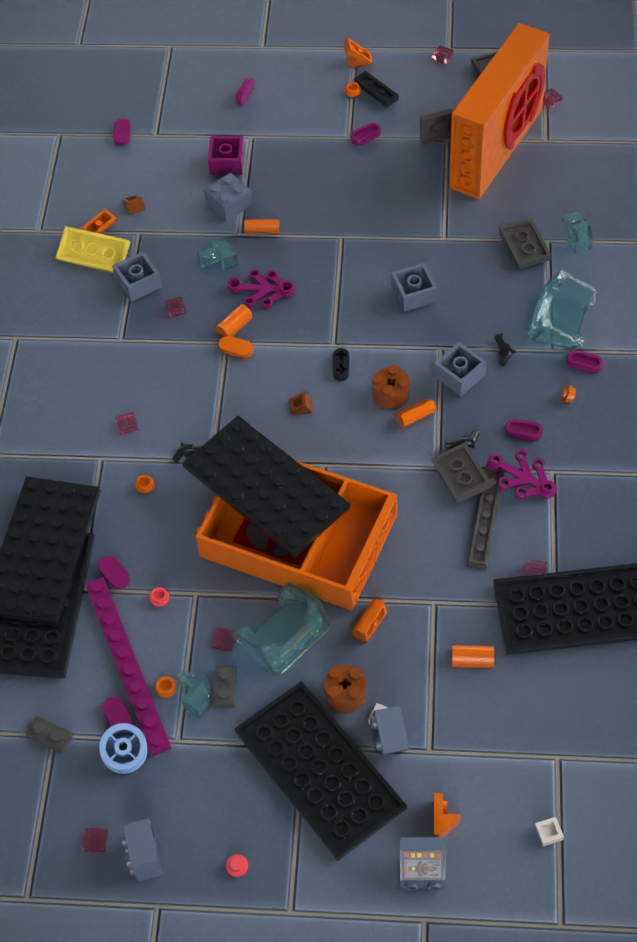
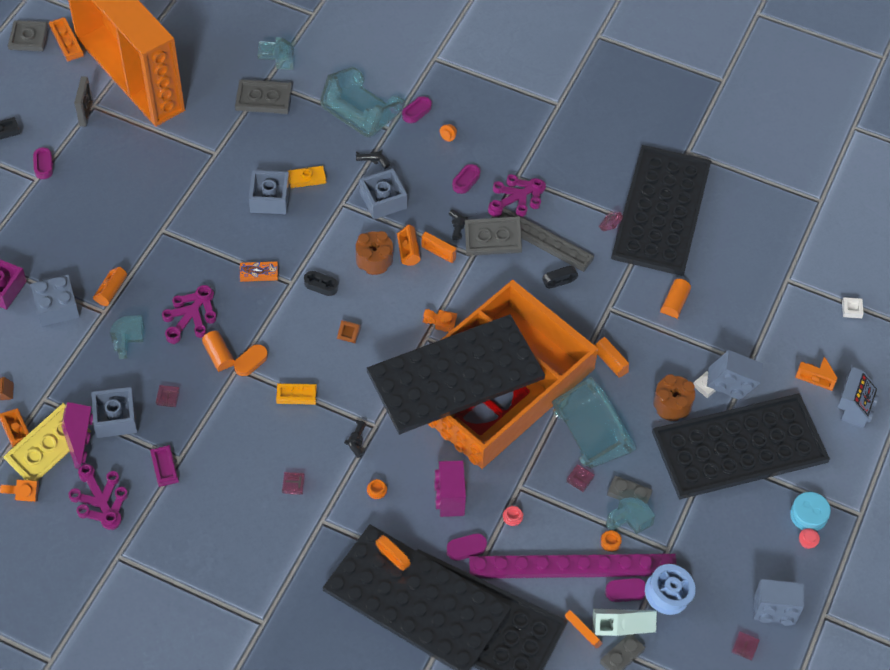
camera: 75 degrees left, 0 degrees up
none -> orange plate [0,480,39,502]
none -> magenta slope [61,402,93,469]
none -> magenta plant [68,464,128,530]
none -> magenta tile [150,445,178,487]
none -> tile [240,261,278,282]
none -> light orange plate [276,383,317,405]
none -> light orange plate [288,166,326,188]
none -> orange tile [376,535,410,570]
none -> orange tile [421,231,457,263]
none -> orange plate [423,309,457,332]
none -> magenta brick [434,461,466,517]
none -> black beam [542,266,578,289]
none -> orange tile [565,610,603,649]
none -> light aqua slope [592,609,657,636]
none -> medium azure head [790,492,831,531]

